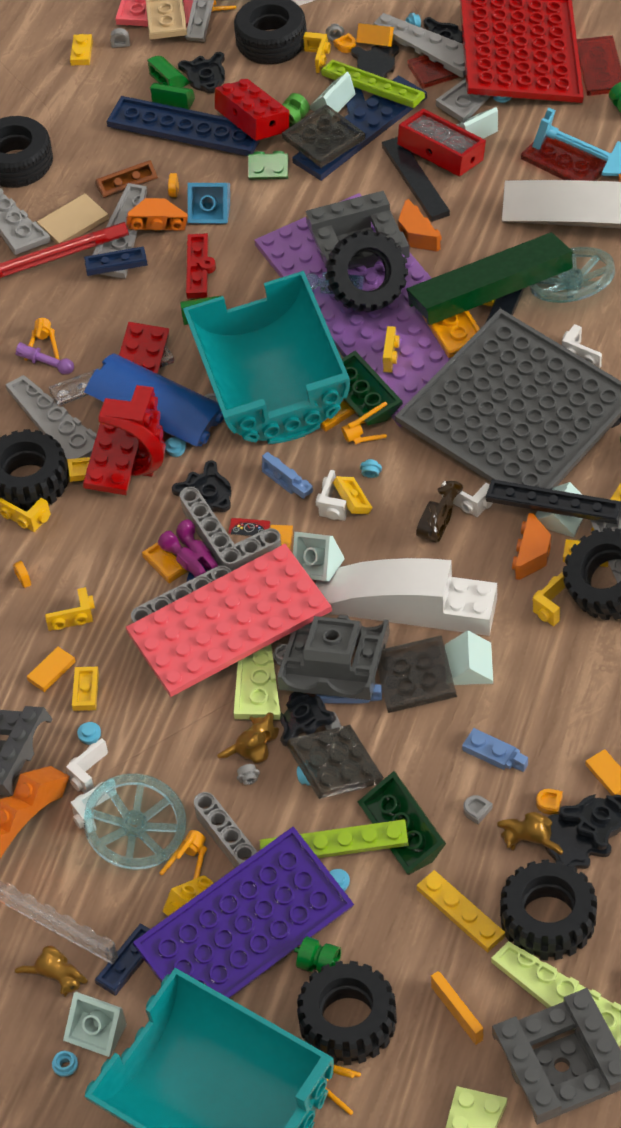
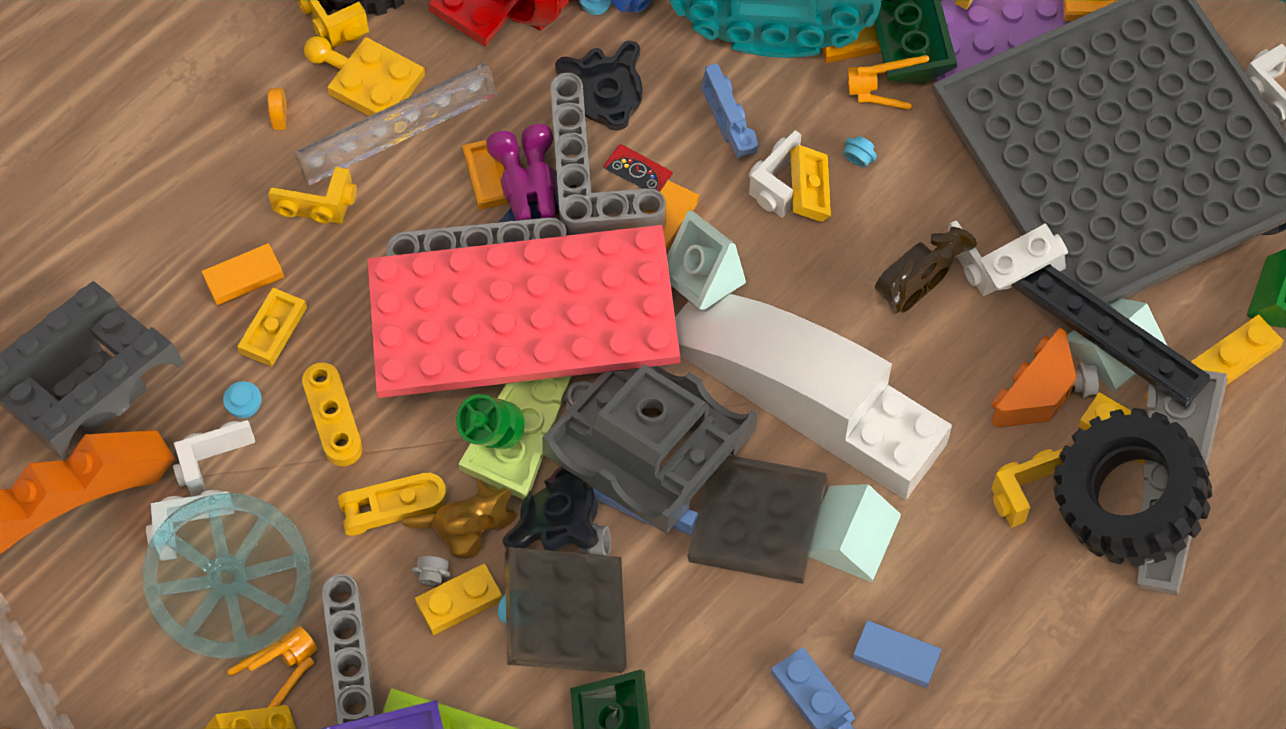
camera: 20 degrees right, 10 degrees up
none -> clear plate [295,62,497,186]
none -> yellow plate [302,363,362,467]
none -> yellow plate [304,36,425,126]
none -> yellow plate [337,473,447,536]
none -> yellow plate [415,563,503,636]
none -> green wheel [456,394,525,450]
none -> medium blue tile [852,620,942,688]
none -> white bracket [981,223,1068,290]
none -> light grey plate [1073,362,1099,399]

